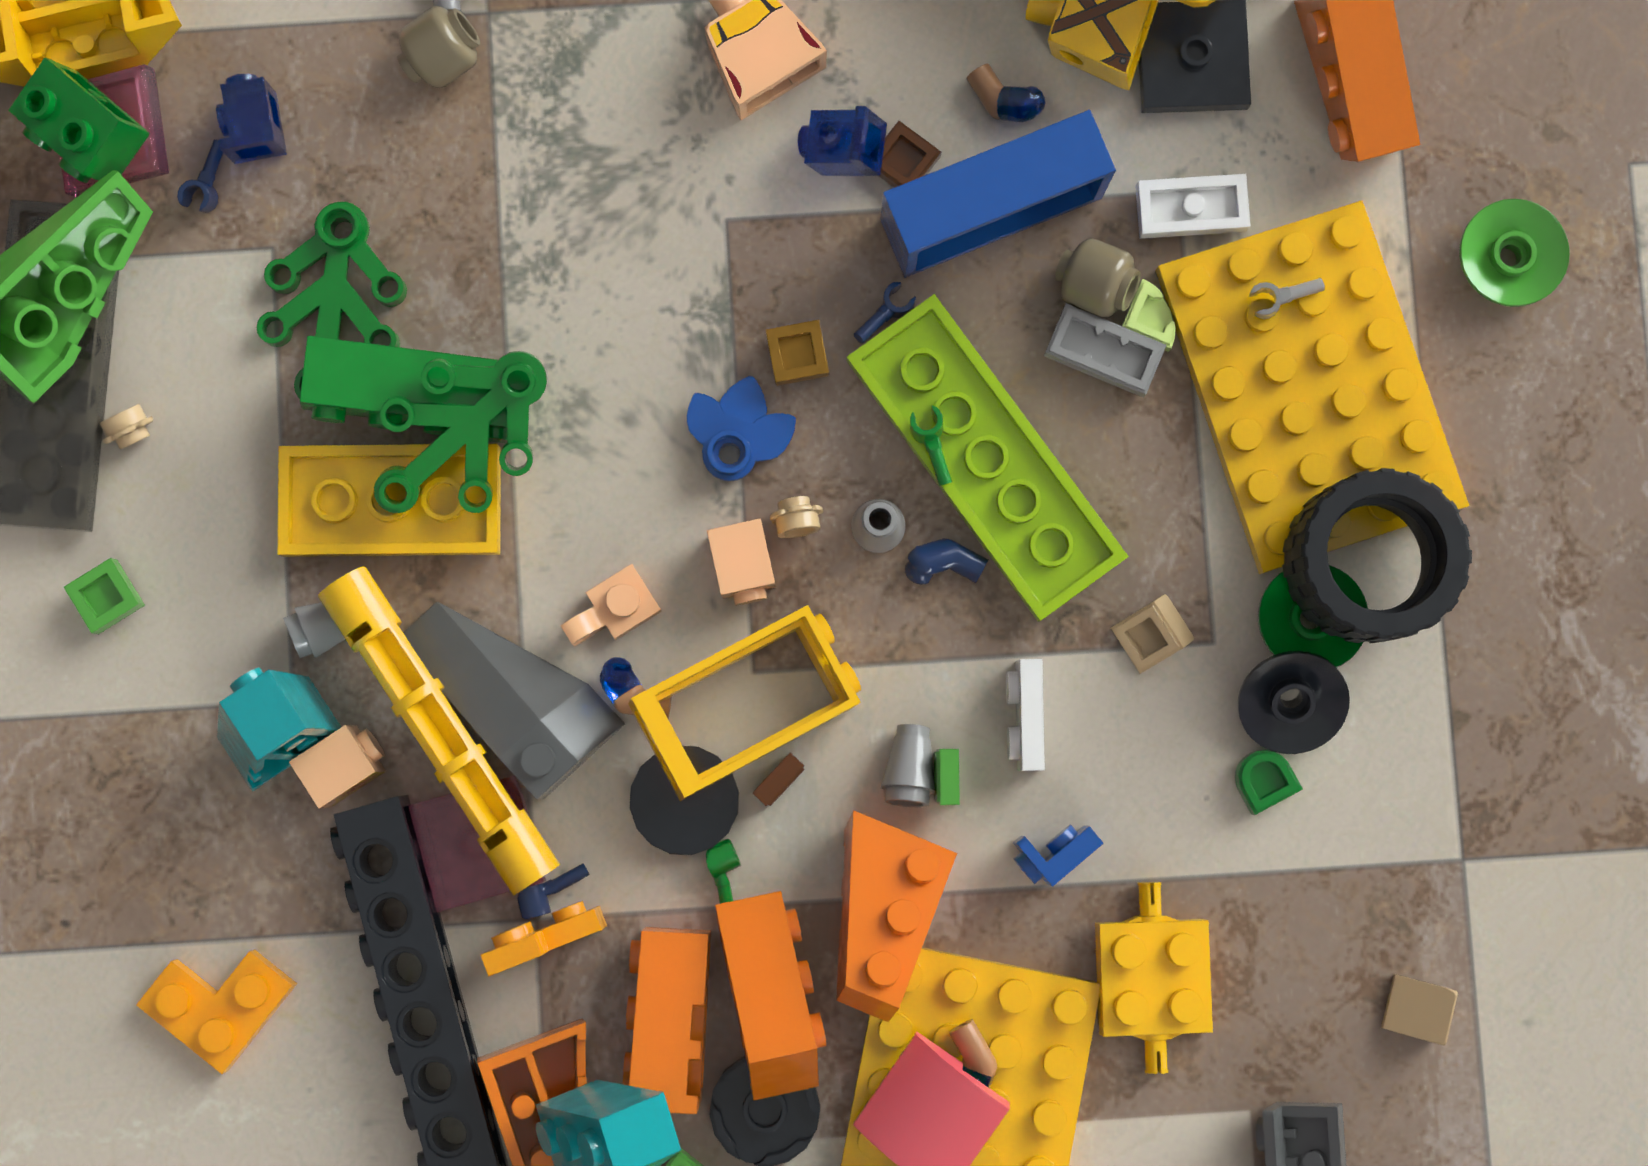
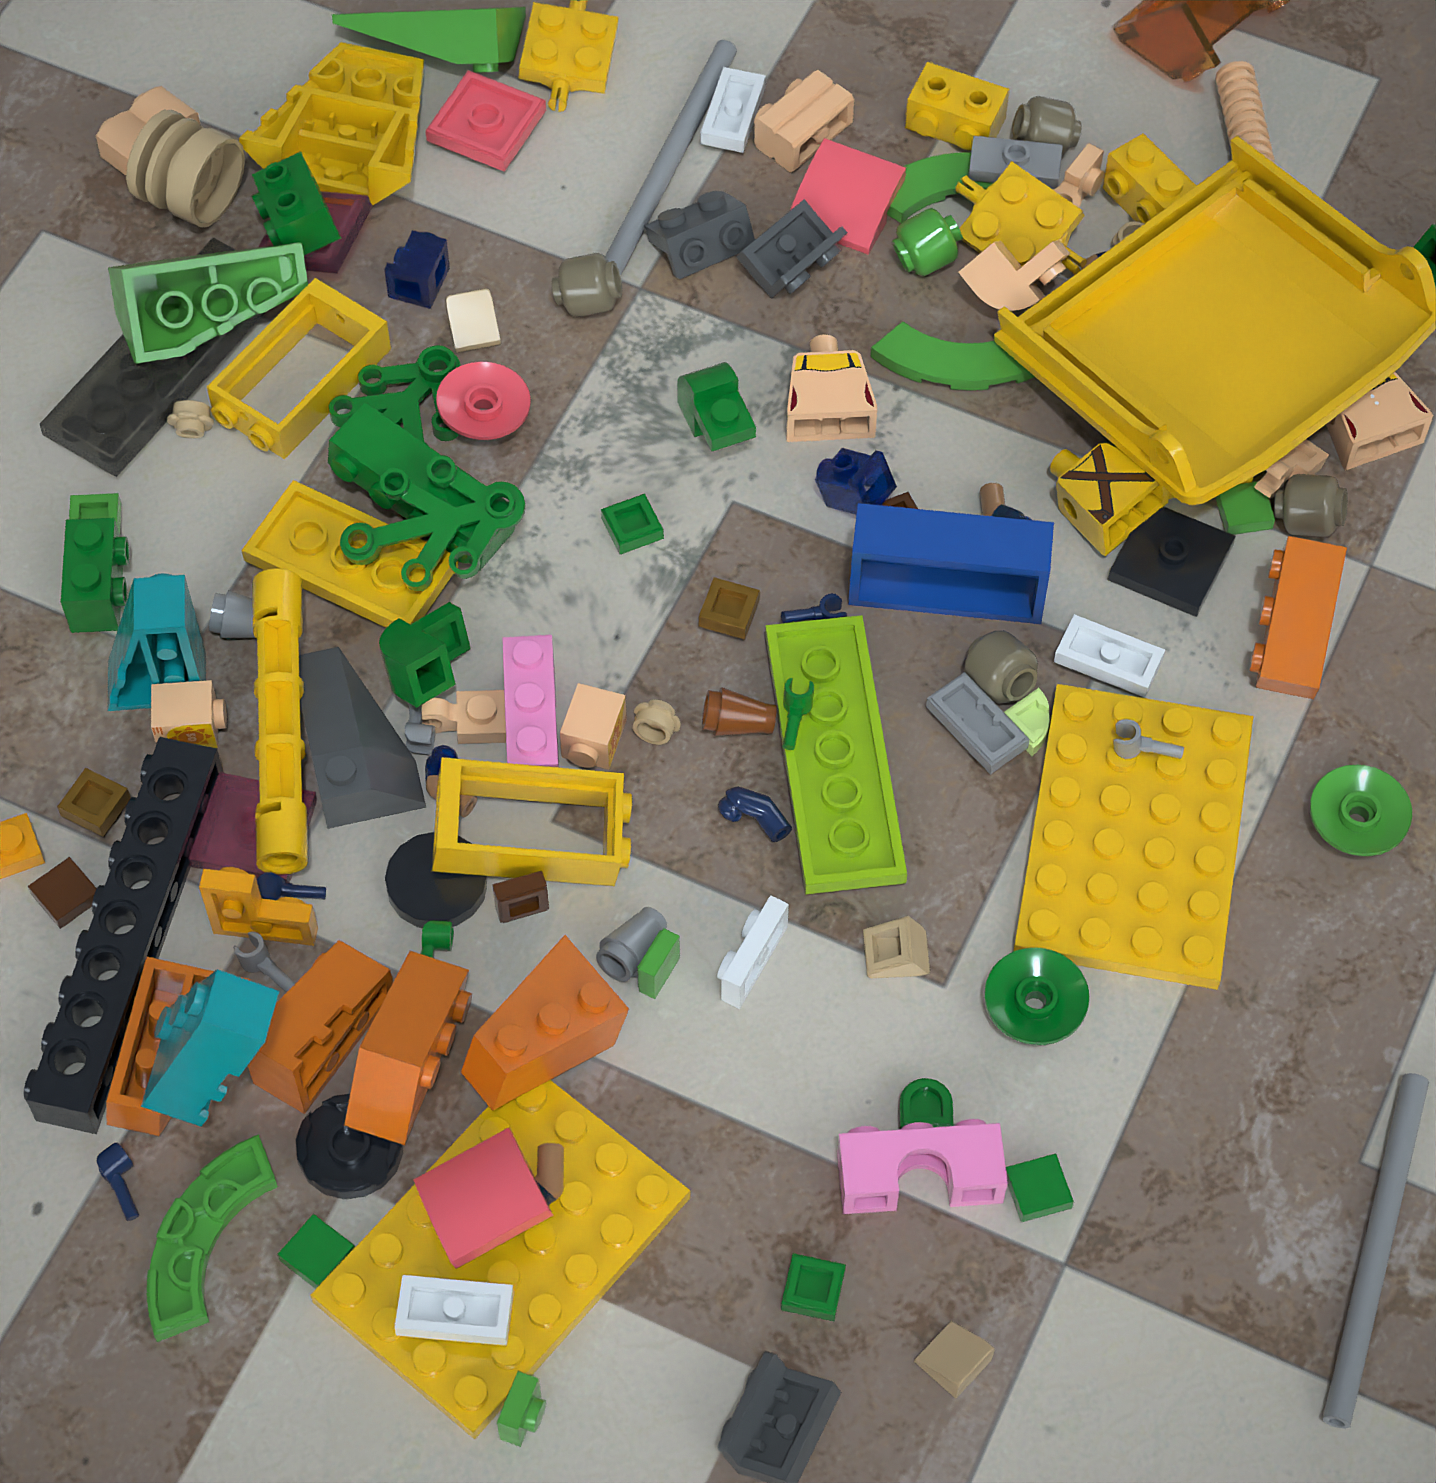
camera: 30 degrees right, 25 degrees down
dark blue hand [177,139,227,213] -> none
blue plate [687,376,796,481] -> none
light grey cone [851,499,906,553] -> none
blue bracket [1013,824,1104,887] -> none
yellow plate [1095,882,1213,1074] -> none
black dish [1238,651,1350,754] -> none
black tyre [1282,468,1472,644] -> none
none -> reddish brown tile [28,857,97,929]
none -> pearl gold plate [57,768,131,837]
none -> green brick [60,518,130,633]
none -> yellow window [207,278,391,460]
none -> light grey hand [234,932,295,993]
none -> green brick [379,602,471,707]
none -> light grey hand [405,703,435,755]
none -> coral dish [436,362,530,440]
none -> slope [445,289,501,353]
none -> bright pink arch [502,635,559,768]
none -> green tile [601,493,664,555]
none -> green brick [677,362,756,452]
none -> dark orange cone [702,687,777,736]
none -> green tile [781,1253,846,1322]
none -> bright pink arch [837,1119,1008,1214]
none -> green tile [1006,1153,1074,1223]

